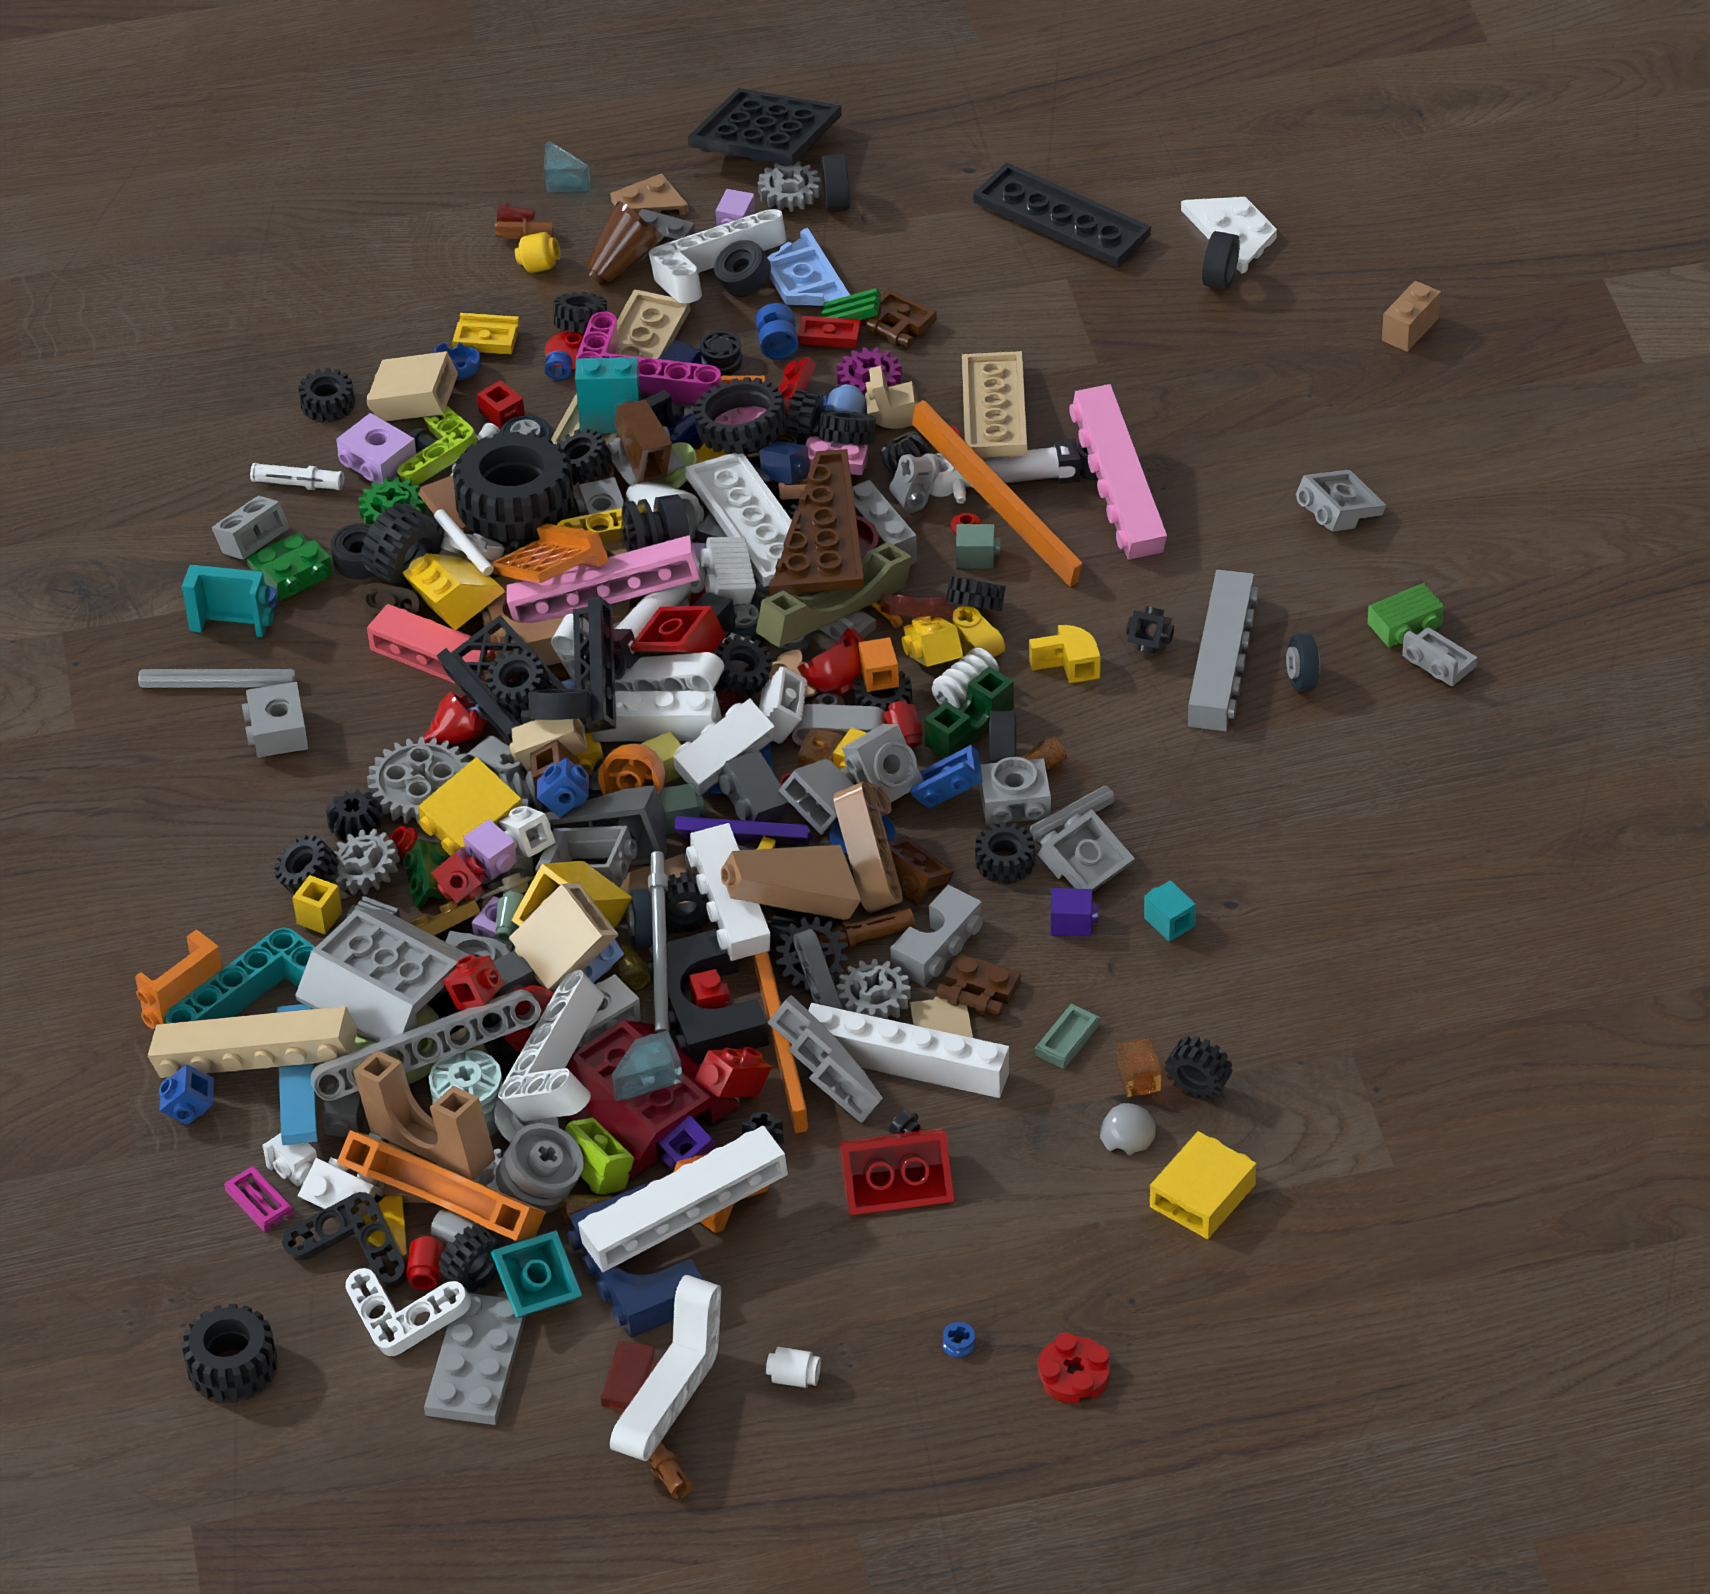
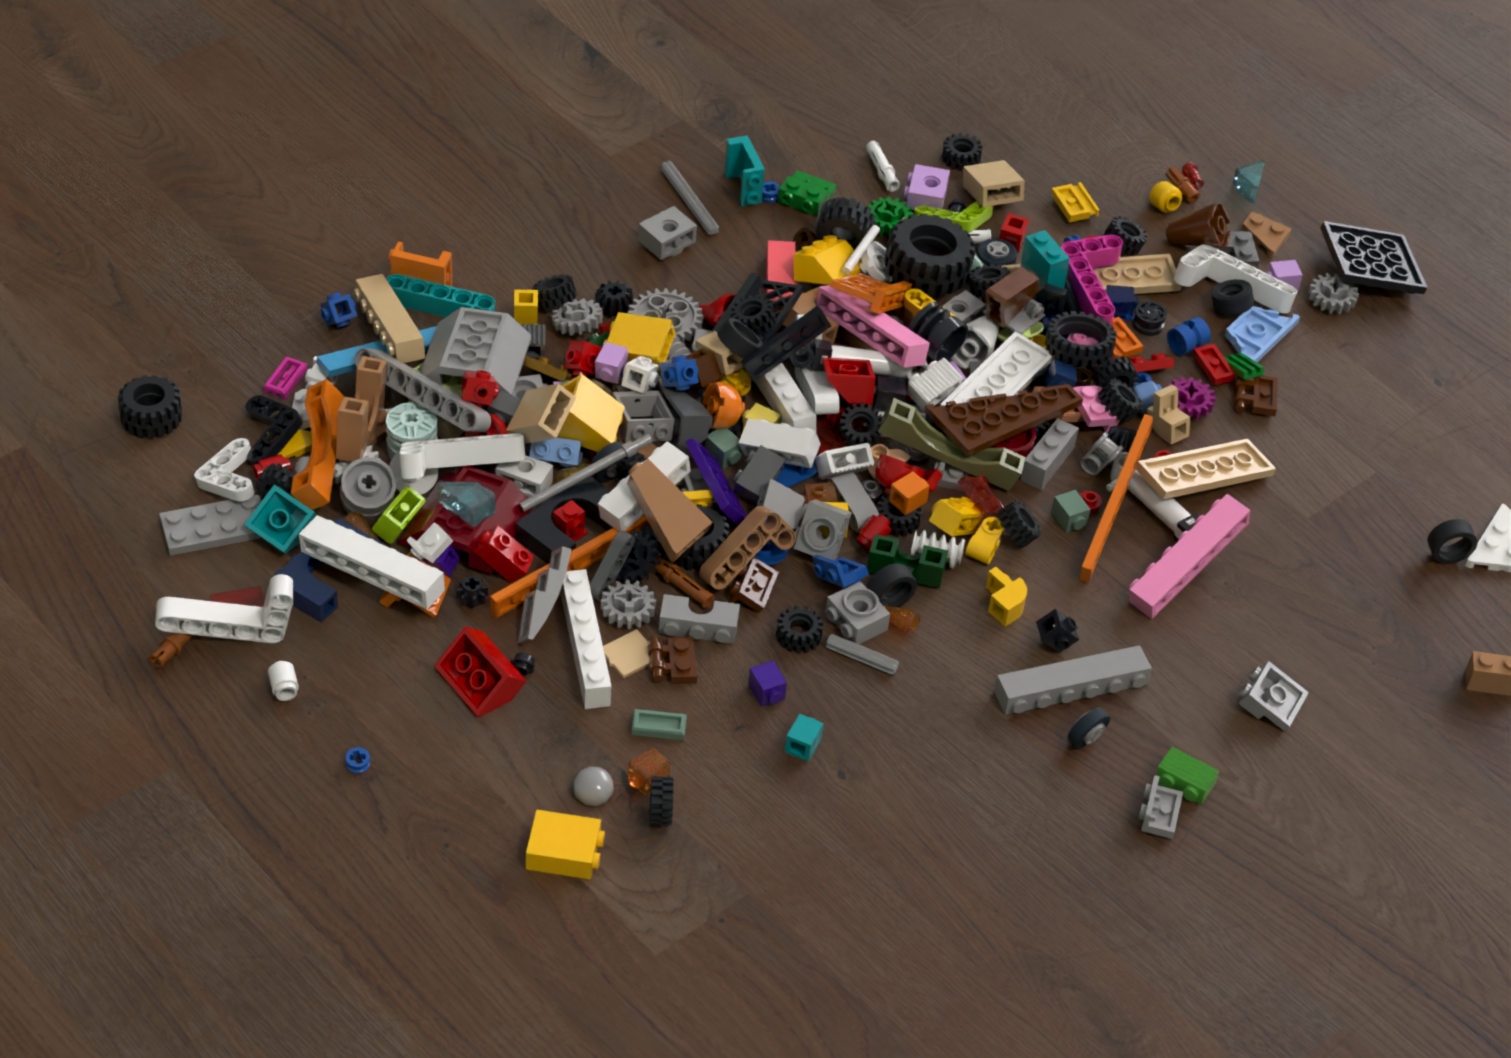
camera: 55 degrees right, 0 degrees up
light grey brick [211,496,290,560] -> none
blue hair [434,342,481,381] -> none
black tyre [822,154,850,211] -> none
black plate [973,162,1151,267] -> none
light grey plate [1037,809,1135,892] -> none
red plate [1038,1333,1110,1403] -> none
none -> white bracket [407,522,453,563]

